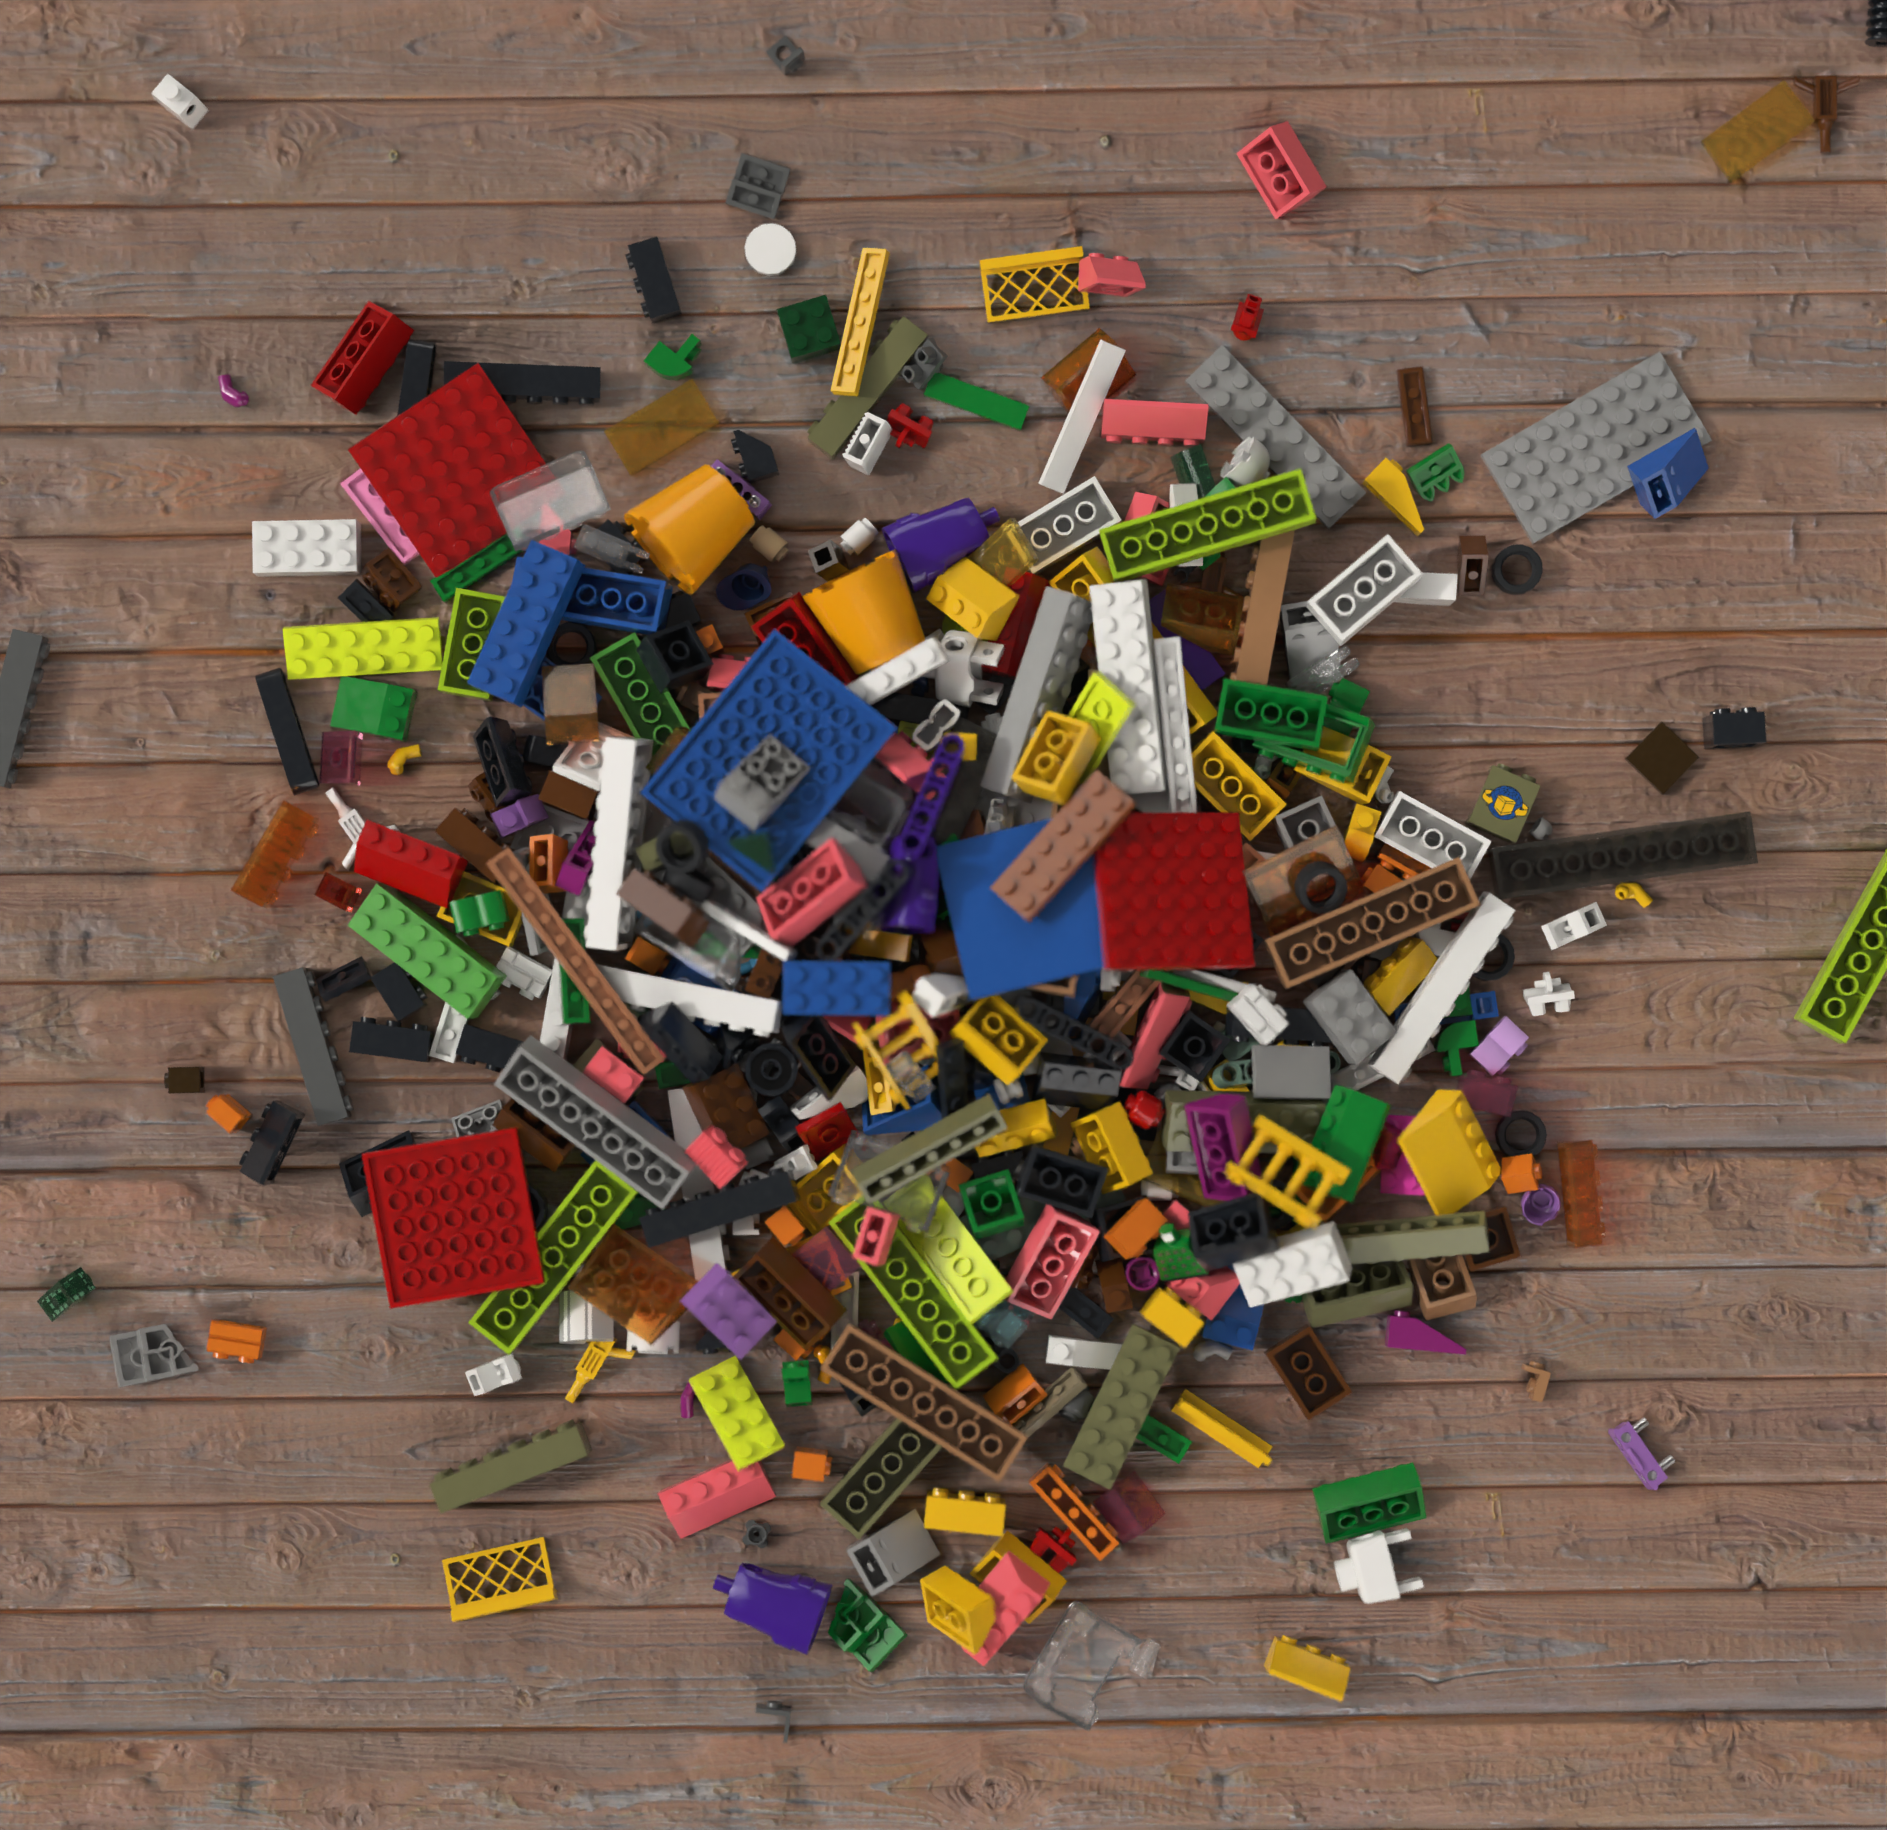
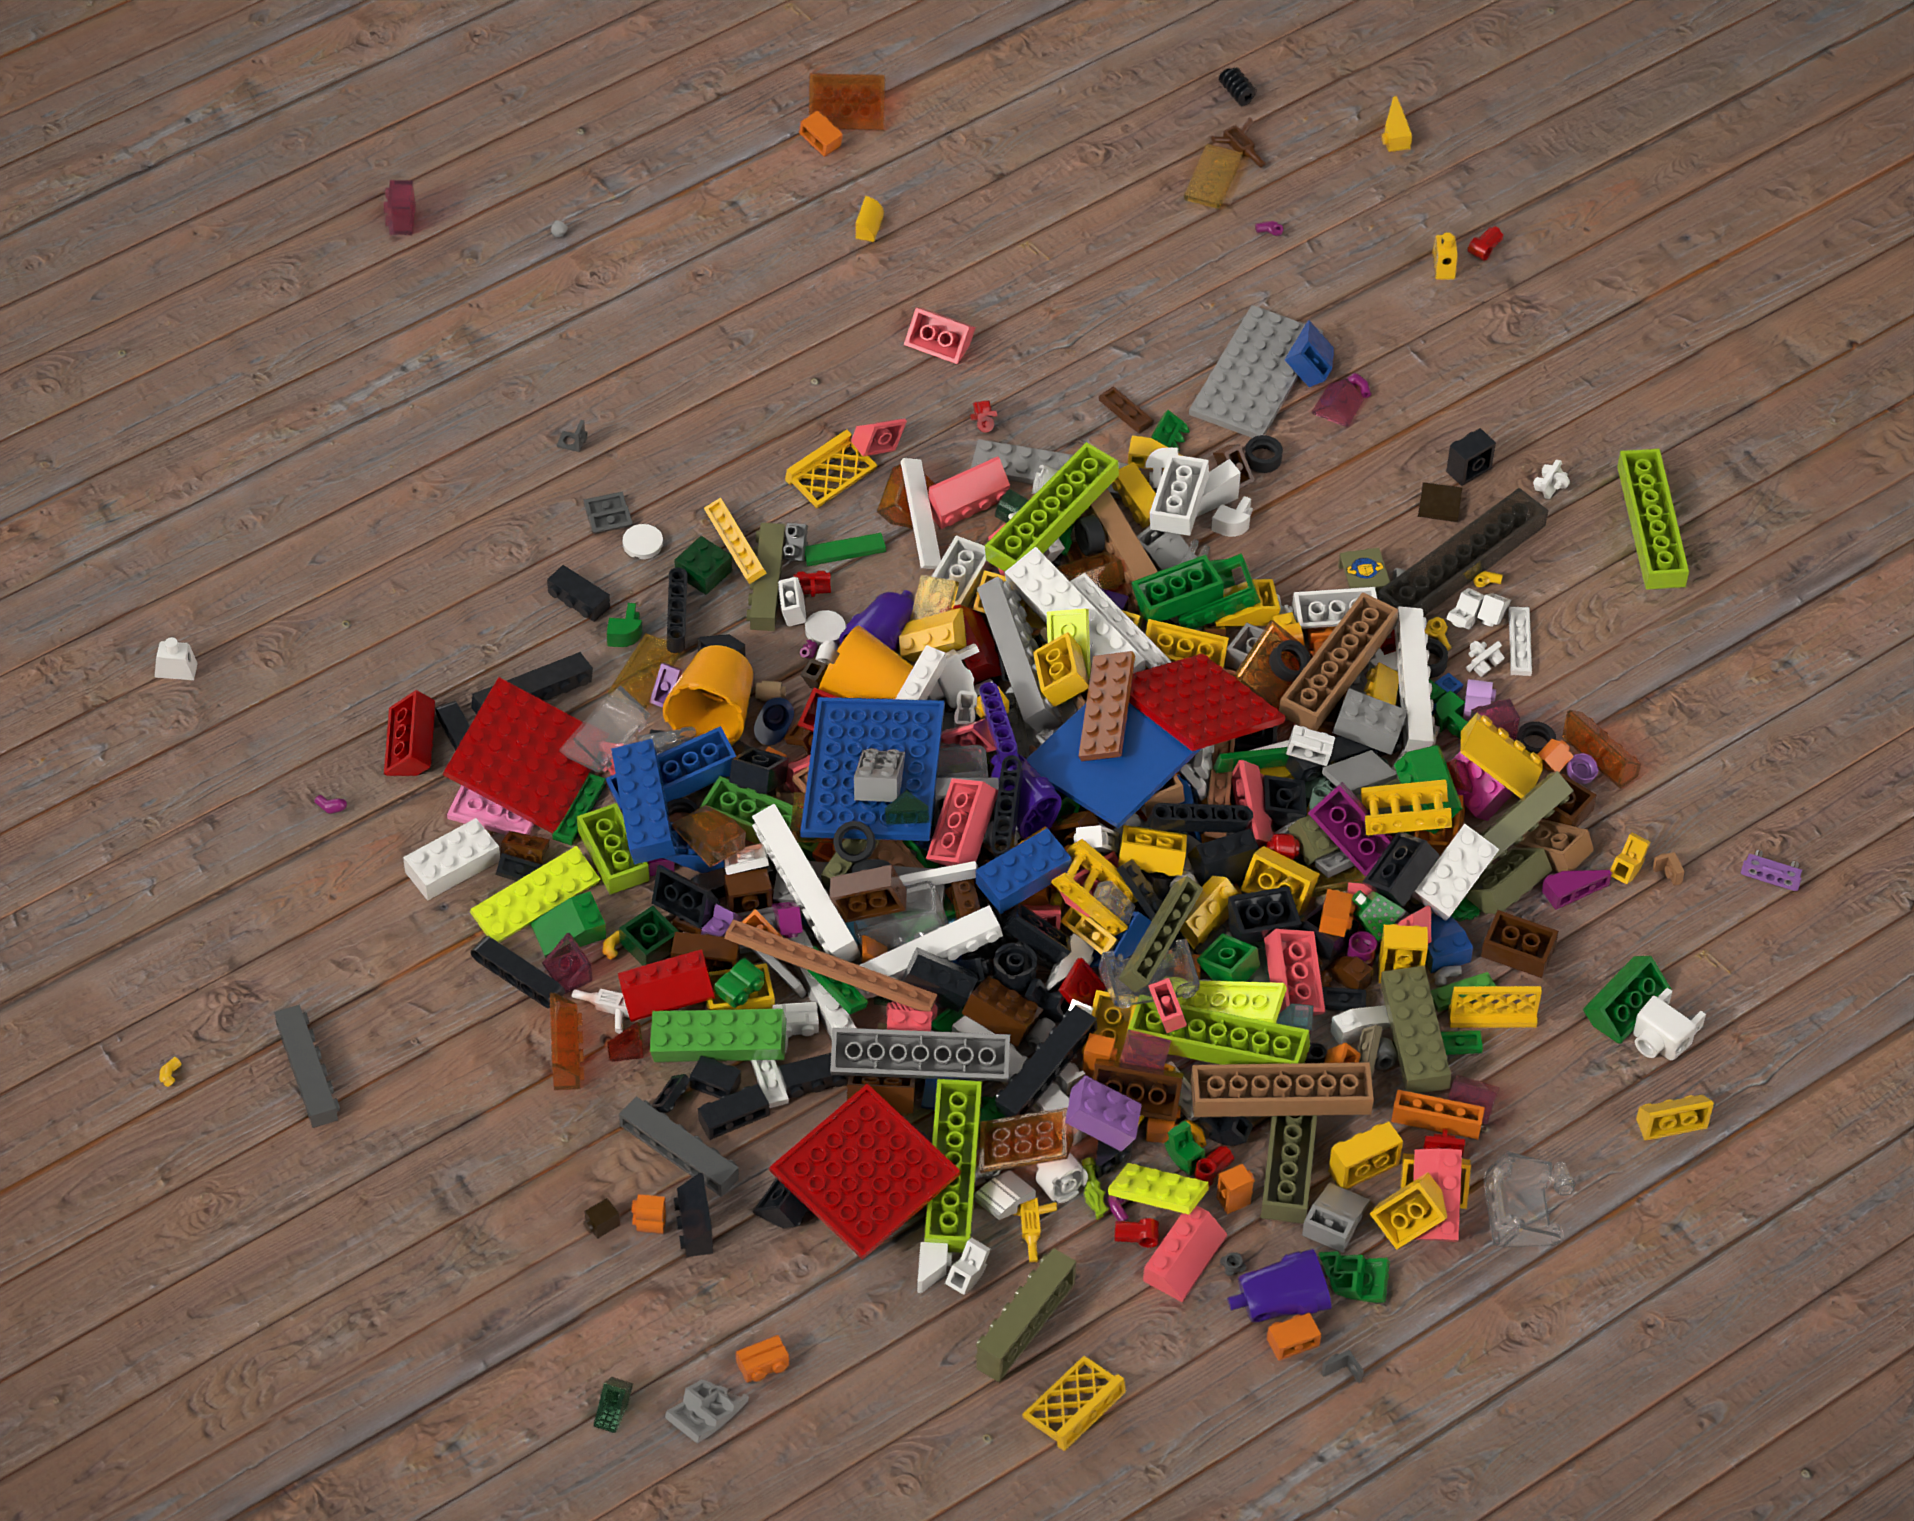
camera: 40 degrees left, 35 degrees down
coral brick [685,1125,748,1189] -> none
none -> dark green brick [619,906,679,966]
none -> medium lavender slope [649,663,683,708]
none -> black beam [666,567,687,653]
none -> magenta arm [800,639,818,660]
none -> white tile [805,610,846,646]
none -> white slope [918,1242,952,1293]
none -> black tyre [1074,515,1105,556]
none -> lime piece [1081,1157,1110,1220]
none -> yellow brick [1111,462,1156,528]
none -> red piece [1114,1218,1159,1248]
none -> white brick [1145,448,1178,488]
none -> red piece [1194,1146,1234,1186]
none -> white brick [1211,496,1253,537]
none -> magenta arm [1255,221,1284,236]
none -> orange brick [1267,1313,1321,1361]
none -> clear pink slope [1312,378,1364,427]
none -> magenta arm [1347,373,1371,398]
none -> yellow piece [1424,617,1451,651]
none -> bright green plate [1431,972,1496,1012]
none -> white slope [1477,593,1511,627]
none -> white tile [1508,607,1532,676]
none -> white hips [1533,460,1570,499]
none -> yellow brick [1610,832,1651,884]

